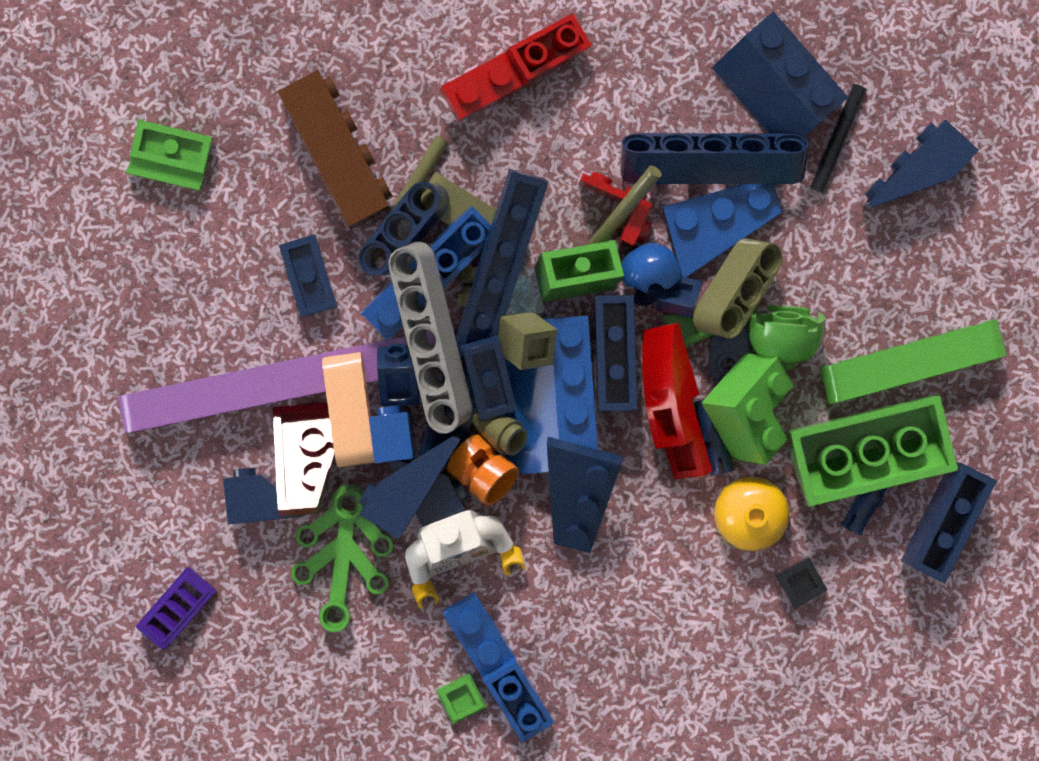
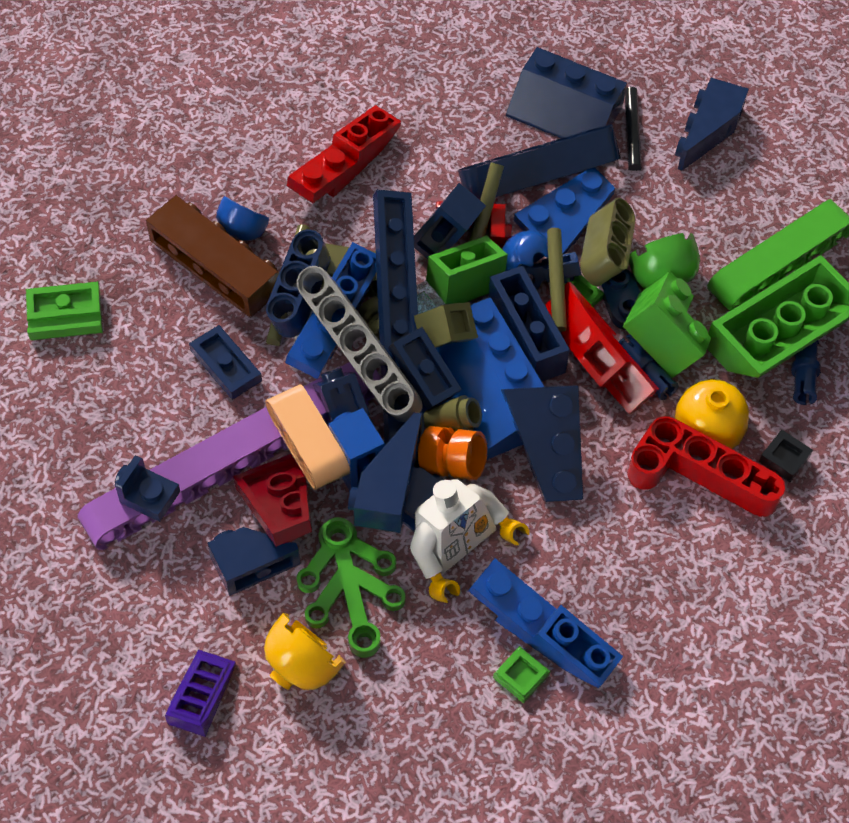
camera: 20 degrees left, 30 degrees down
none -> dark blue bracket [115,455,180,522]
none -> blue hair [216,196,269,241]
none -> yellow cylinder [264,613,346,690]
none -> dark blue slope [414,183,486,259]
none -> olive bar [547,228,567,332]
none -> red beam [627,416,785,517]

